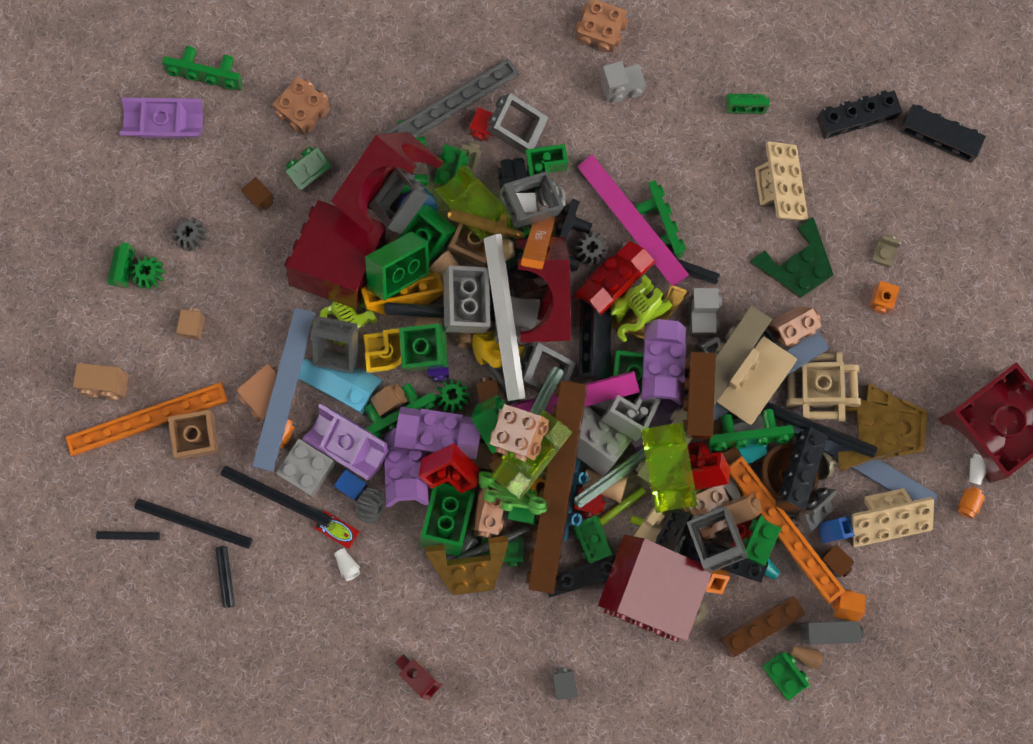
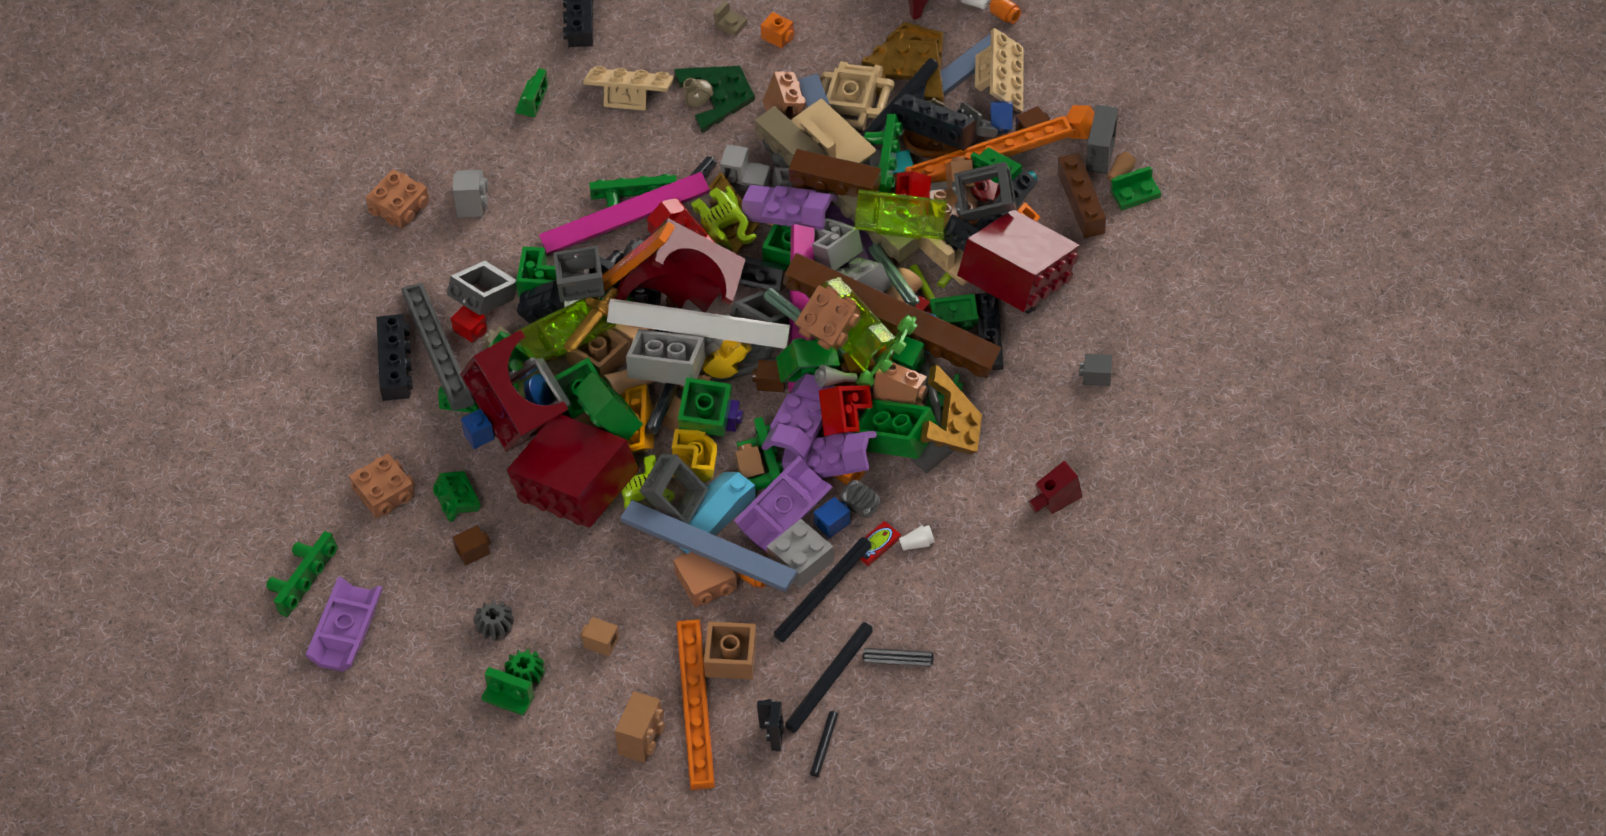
camera: 70 degrees left, 25 degrees down
green gear [435,378,470,413] -> none
none -> black brick [376,314,413,401]
none -> dark tan piece [683,78,713,107]
none -> black bracket [757,699,784,751]
none -> light grey cone [815,365,857,388]

